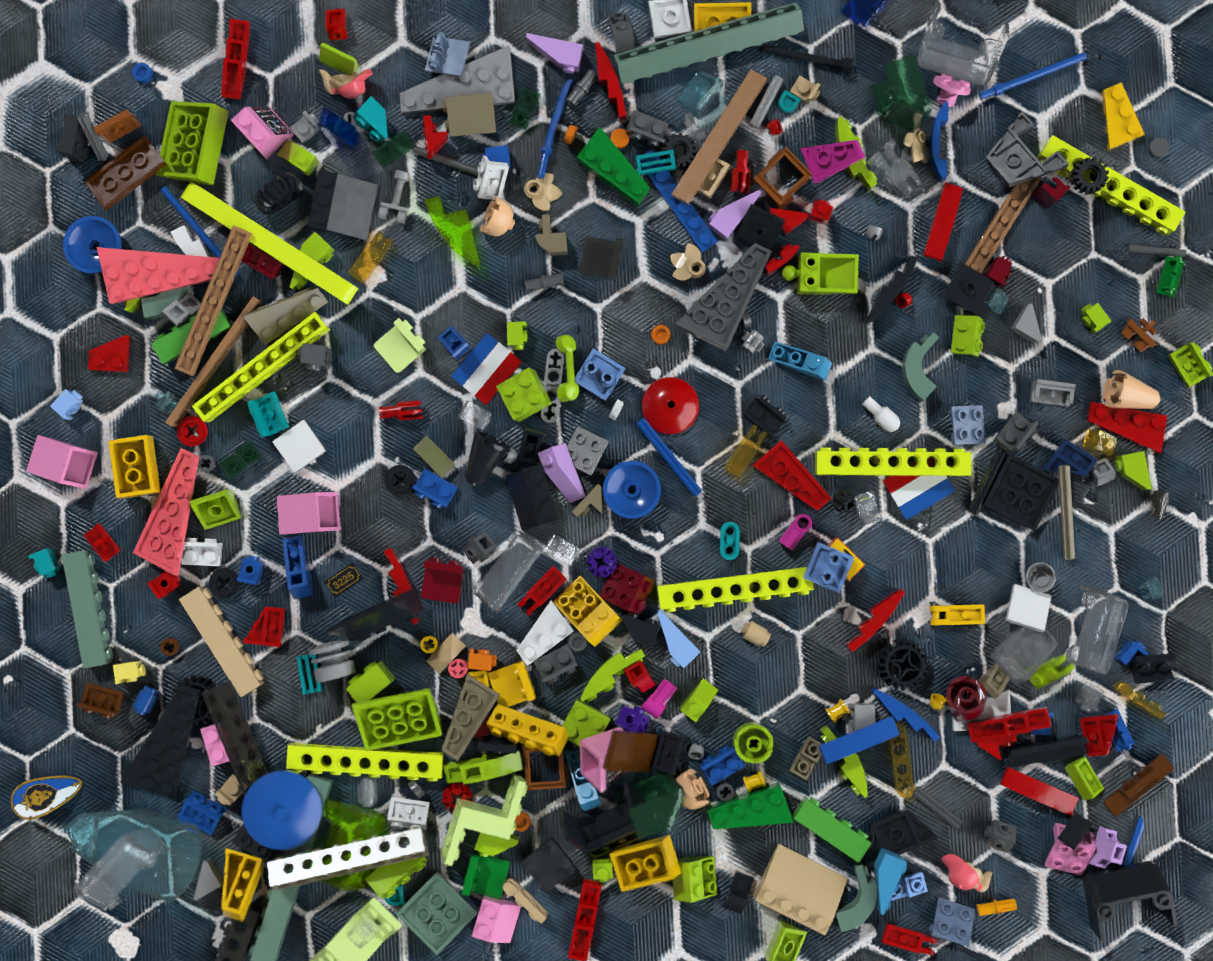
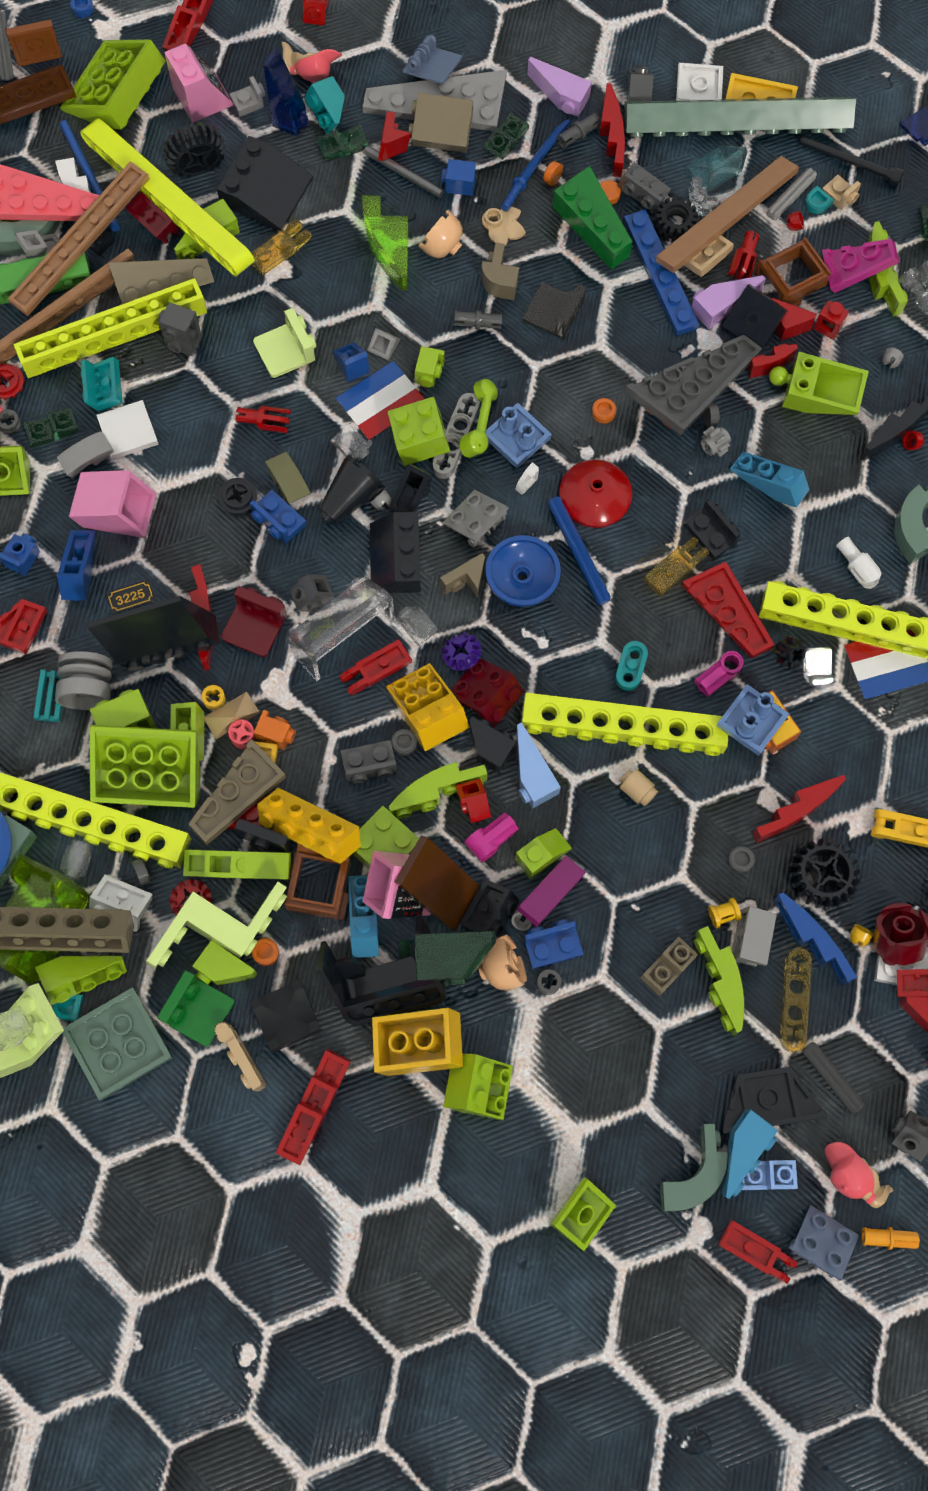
camera: 15 degrees right, 15 degrees down
lime slope [277,139,319,177] -> none
lime slope [319,43,359,75] -> none
light grey bar [378,170,410,224] -> none
bright pink slope [472,895,521,943] -> none
white bracket [473,156,509,200] -> none
yellow bracket [488,660,537,707] -> none
white wing [516,600,574,666] -> none
lavender slope [538,443,586,503] -> none
lime brick [593,858,613,882] -> none
dark purple brick [616,705,650,732] -> none
teal tile [636,149,677,175] -> none
tan plate [670,243,706,281] -> none
green wedge [706,782,793,830] -> none
black slope [722,870,754,914] -> none
lime brick [733,722,773,763] -> none
yellow bush [743,770,767,793] -> none
tan slope [753,843,848,935] -> none
bright green brick [792,796,872,863] -> none
blue slope [818,716,900,764] -> none
none -> light grey slope [57,431,114,478]
none -> lime brick [170,702,204,761]
none -> light grey slope [367,328,401,360]
none -> magenta tile [517,856,586,927]
none -> dark grey tile [727,846,755,874]

